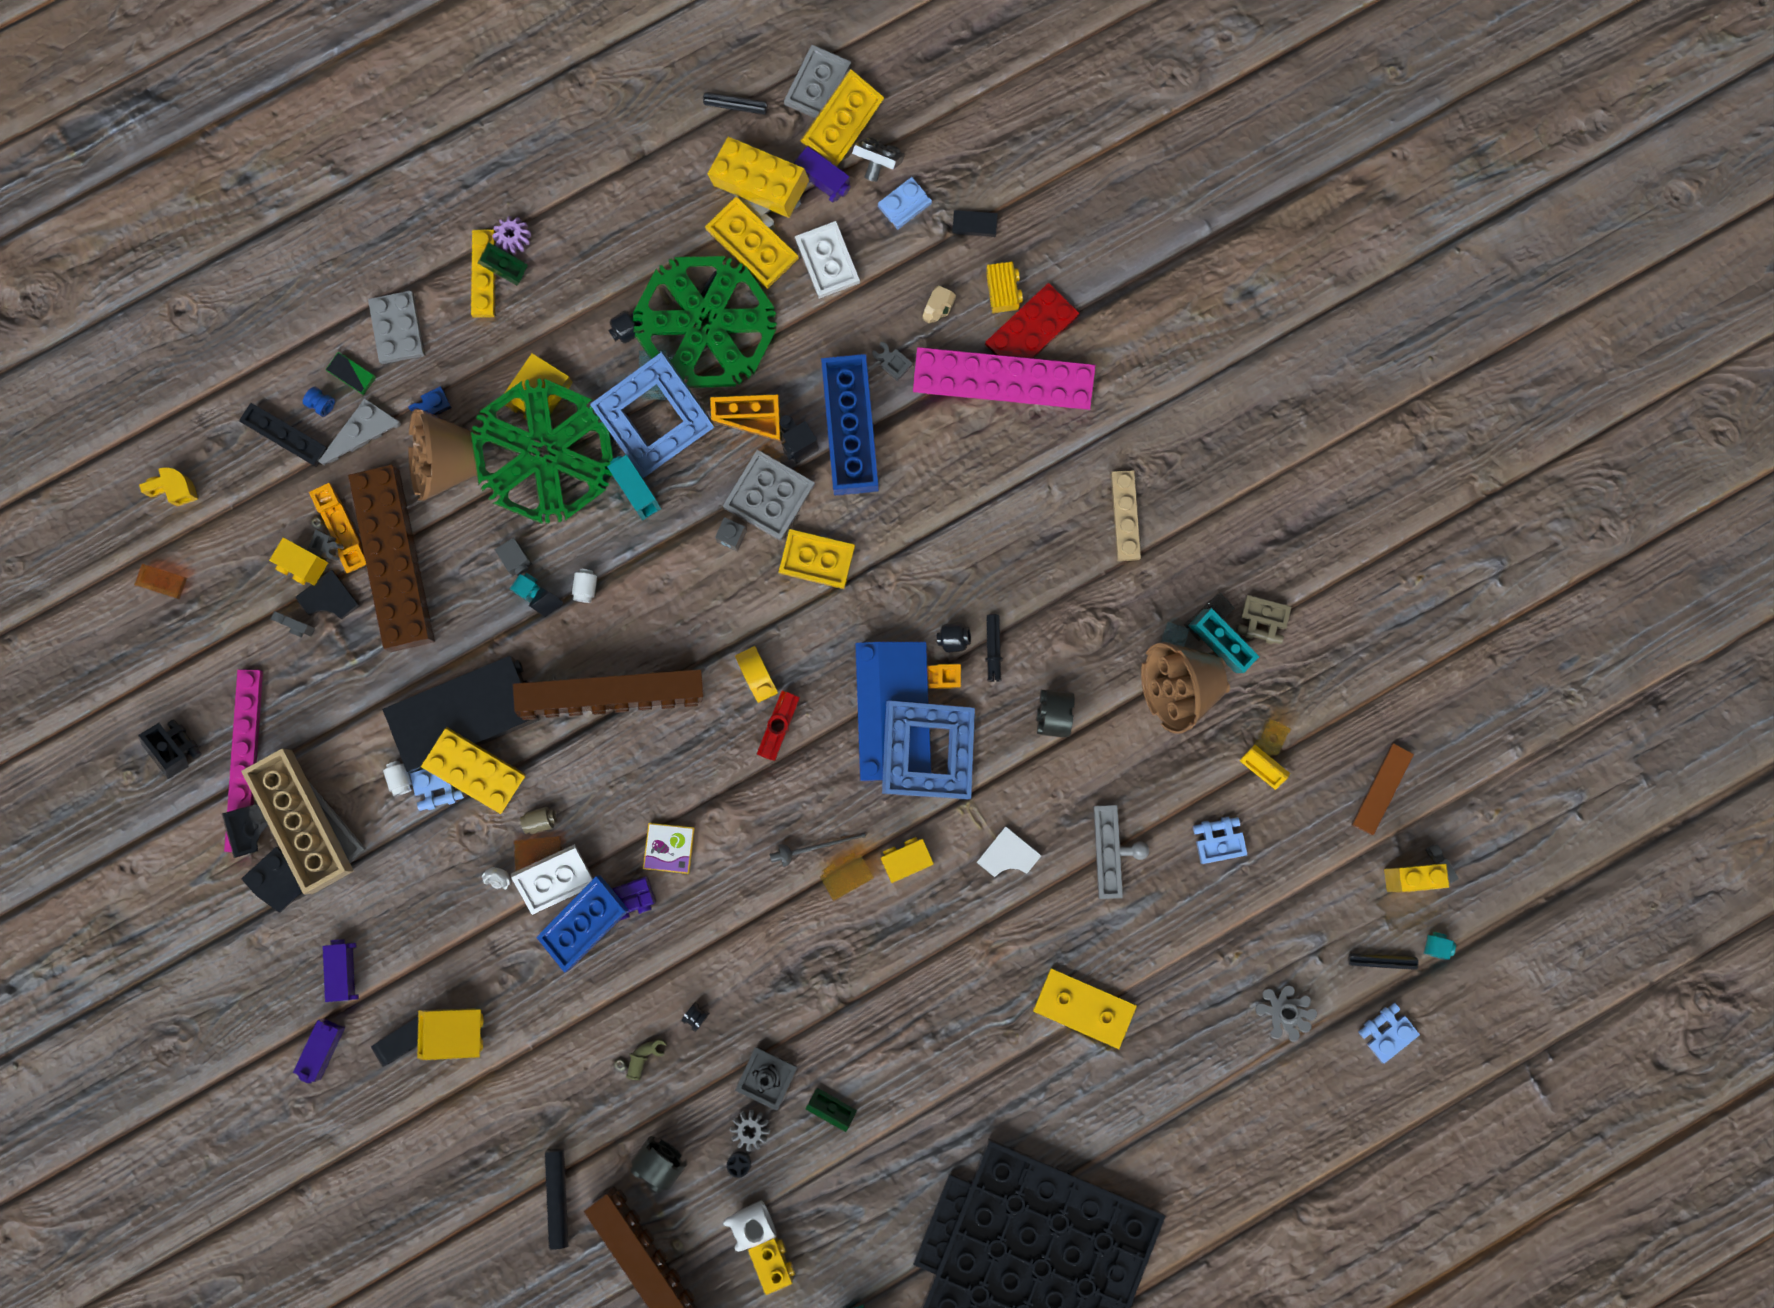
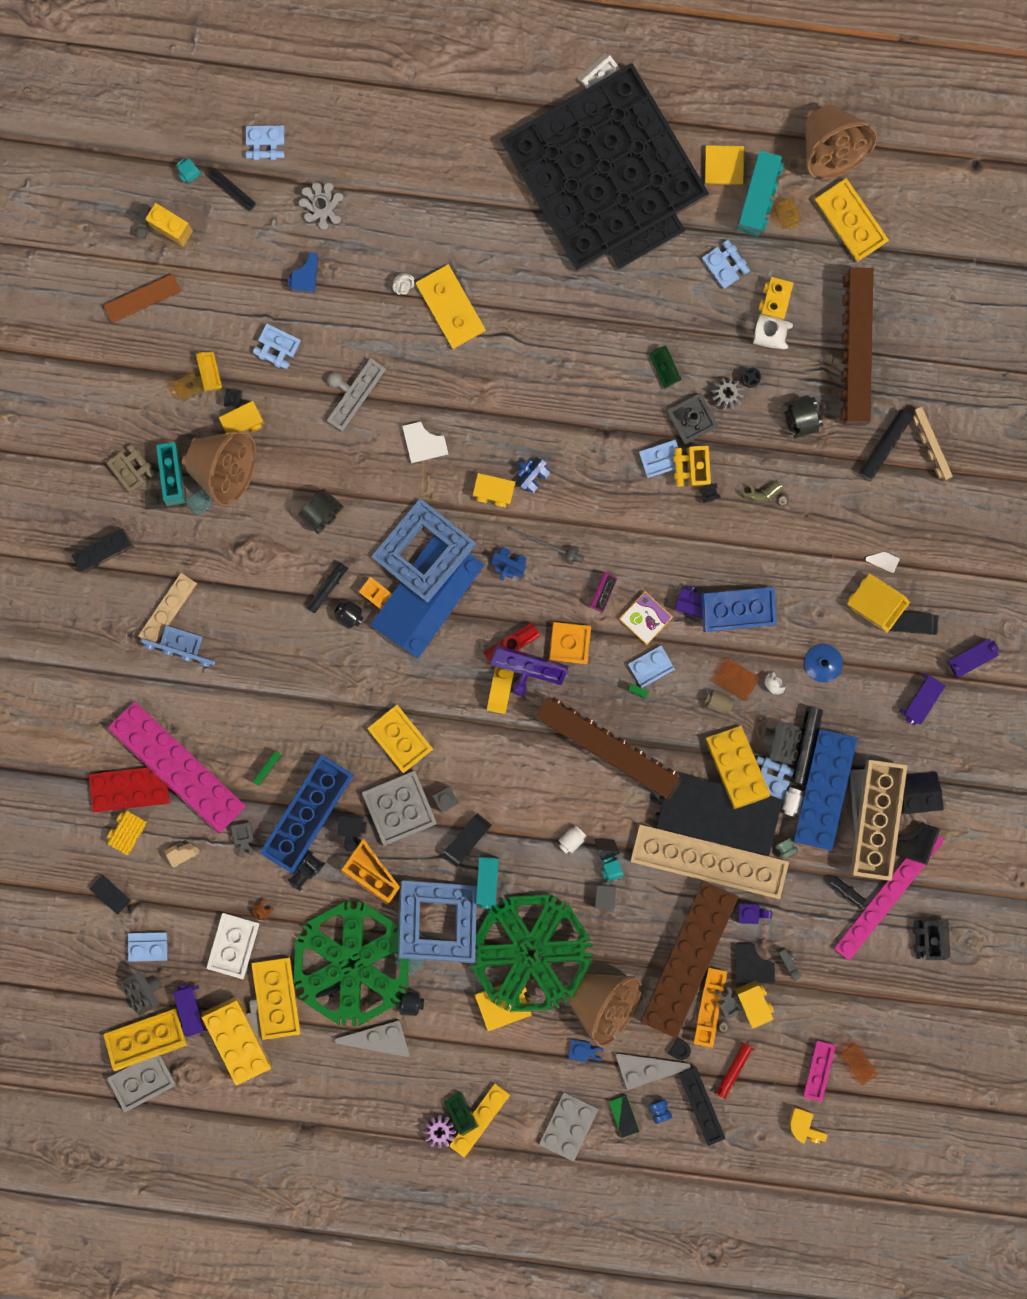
camera: 145 degrees left, 5 degrees up
white plate [511,844,593,915] -> none
black axle [703,92,767,115] -> none
clear yellow brick [820,853,874,901] -> none
none -> black brick [71,528,134,574]
none -> medium blue bracket [140,625,215,667]
none -> yellow brick [219,401,265,433]
none -> black wheel [224,388,242,409]
none -> dark orange plate [252,899,274,921]
none -> green tile [253,751,283,786]
none -> blue arch [288,252,318,294]
none -> black connector [288,851,326,891]
none -> light grey wing [335,1020,410,1057]
none -> white plate [392,273,414,295]
none -> black beam [442,813,492,867]
none -> blue hips [490,547,527,581]
none -> dark purple plate [490,645,568,696]
none -> blue hips [516,457,551,493]
none -> light orange plate [549,622,591,664]
none -> slope [590,572,617,613]
none -> light blue plate [628,645,675,688]
none -> green tile [628,683,649,698]
none -> tan plate [630,824,789,899]
none -> light blue plate [639,440,684,478]
none -> black tile [668,1037,691,1060]
none -> yellow brick [673,446,711,487]
none -> light blue plate [702,240,750,290]
none -> red pin [715,1042,755,1099]
none -> dark purple brick [737,903,772,924]
none -> dark grey plate [763,721,803,765]
none -> sand green wheel [775,837,799,859]
none -> black brick [791,707,823,785]
none -> blue brick [794,729,858,851]
none -> dark pink plate [803,1040,836,1102]
none -> blue dish [804,644,843,683]
none -> black pin [829,876,867,909]
none -> white sticker [866,552,900,573]
none -> tan plate [912,407,953,481]

